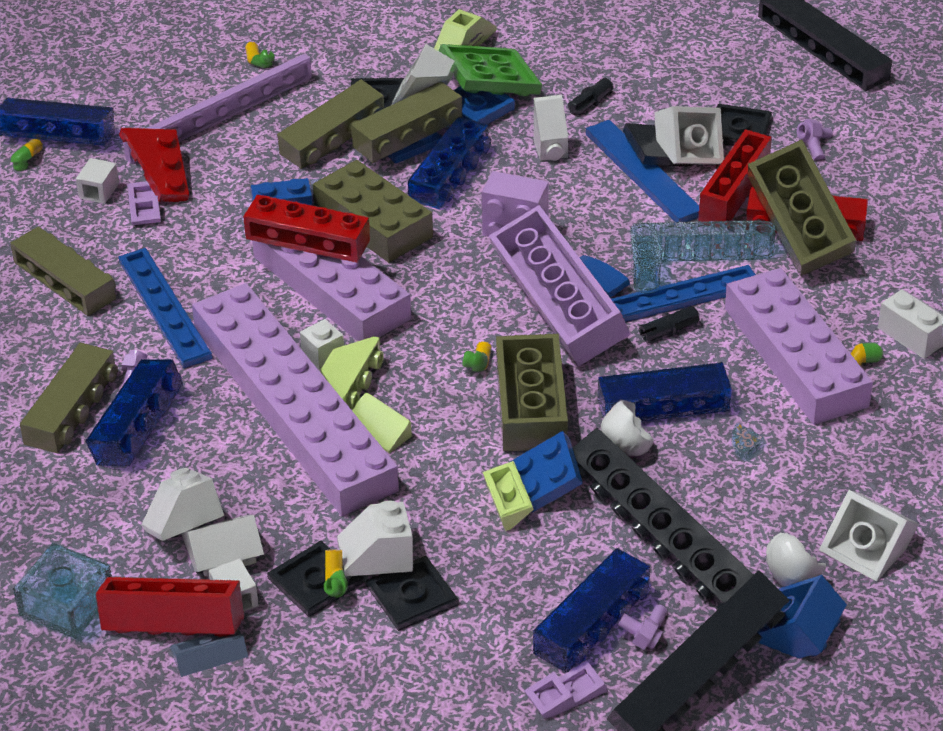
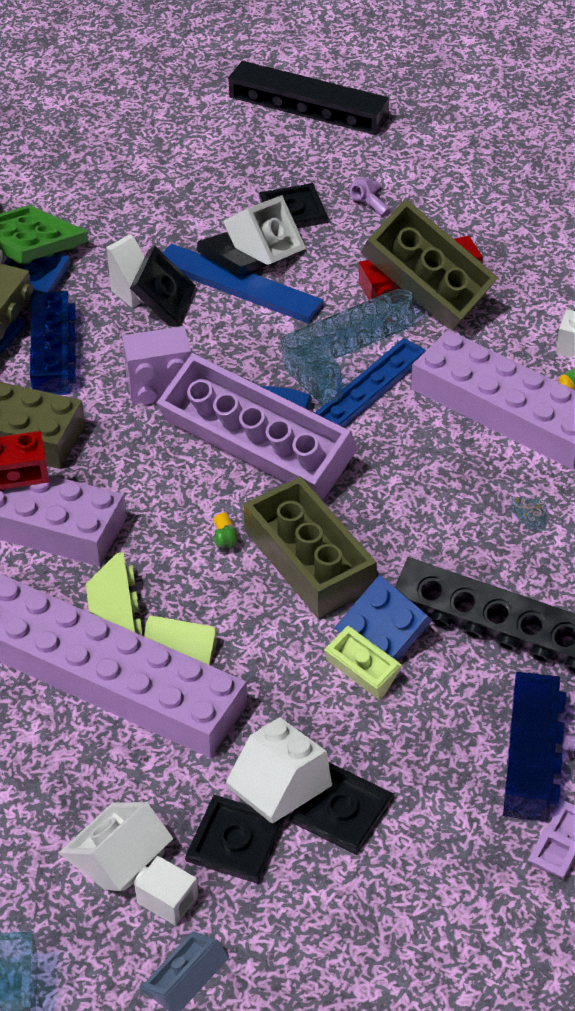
camera: 30 degrees left, 5 degrees up
red brick [96,577,244,637] -> none
white slope [142,468,224,541] -> none
white brick [300,319,344,373] -> none
arm [324,549,348,598] -> none
black axle [568,78,614,115] -> none
clear blue brick [597,362,732,422] -> none
white hair [601,400,654,457] -> none
black axle [639,306,700,343] -> none
red brick [699,129,772,229] -> none
none -> black tile [130,246,196,327]

